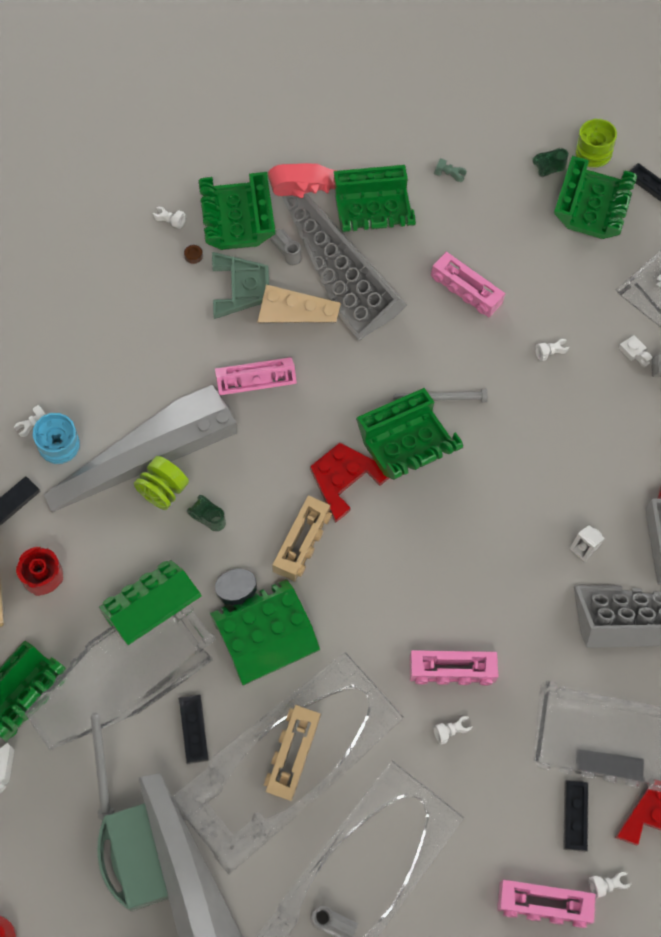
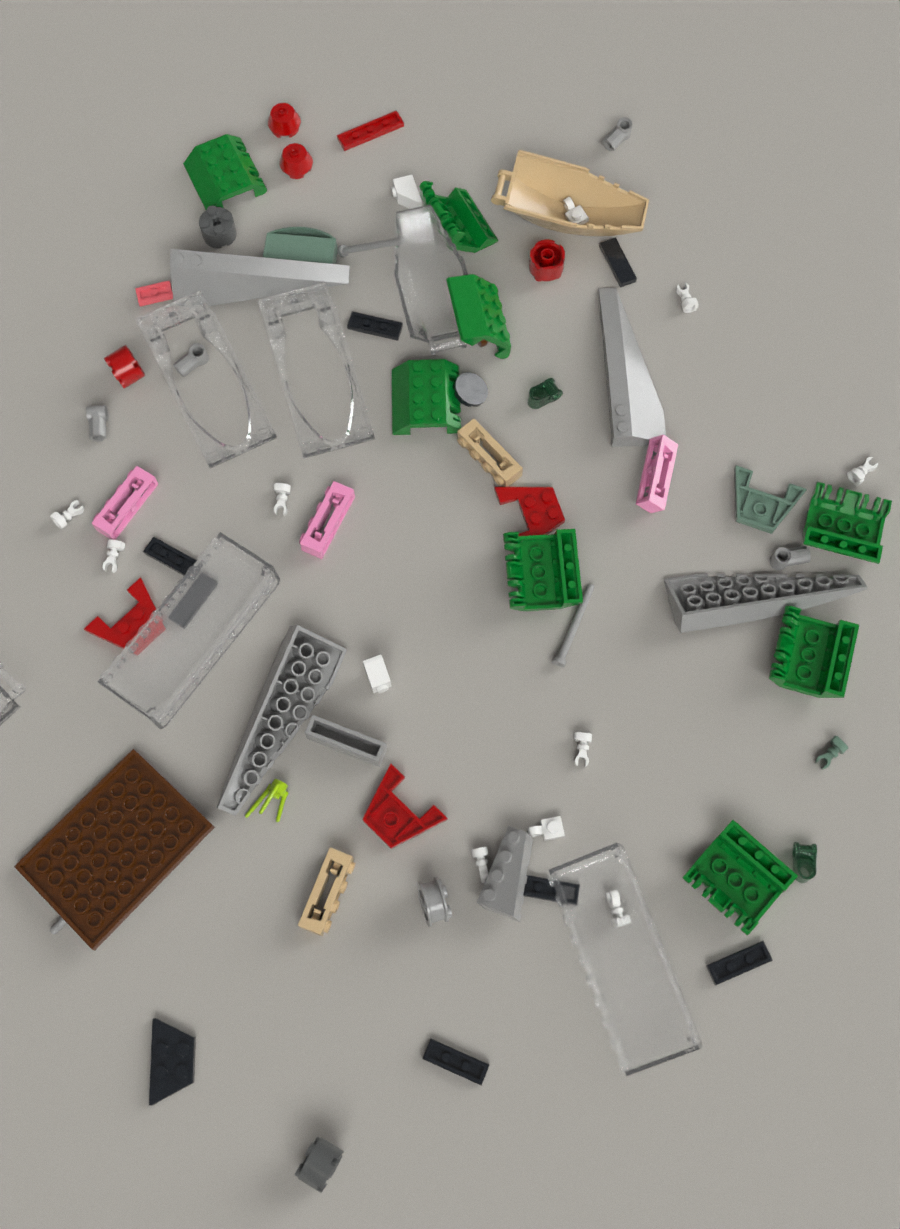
camera: 120 degrees right, 5 degrees up
medium azure wheel [33,413,80,464] -> none
lime wheel [133,456,189,510] -> none
reddish brown tile [184,245,203,264] -> none
tan wedge [258,285,341,323] -> none
tan brick [264,705,321,801] -> none
coral animal [268,163,338,198] -> none
bright pink brick [431,252,506,318] -> none
lime wheel [576,119,617,168] -> none

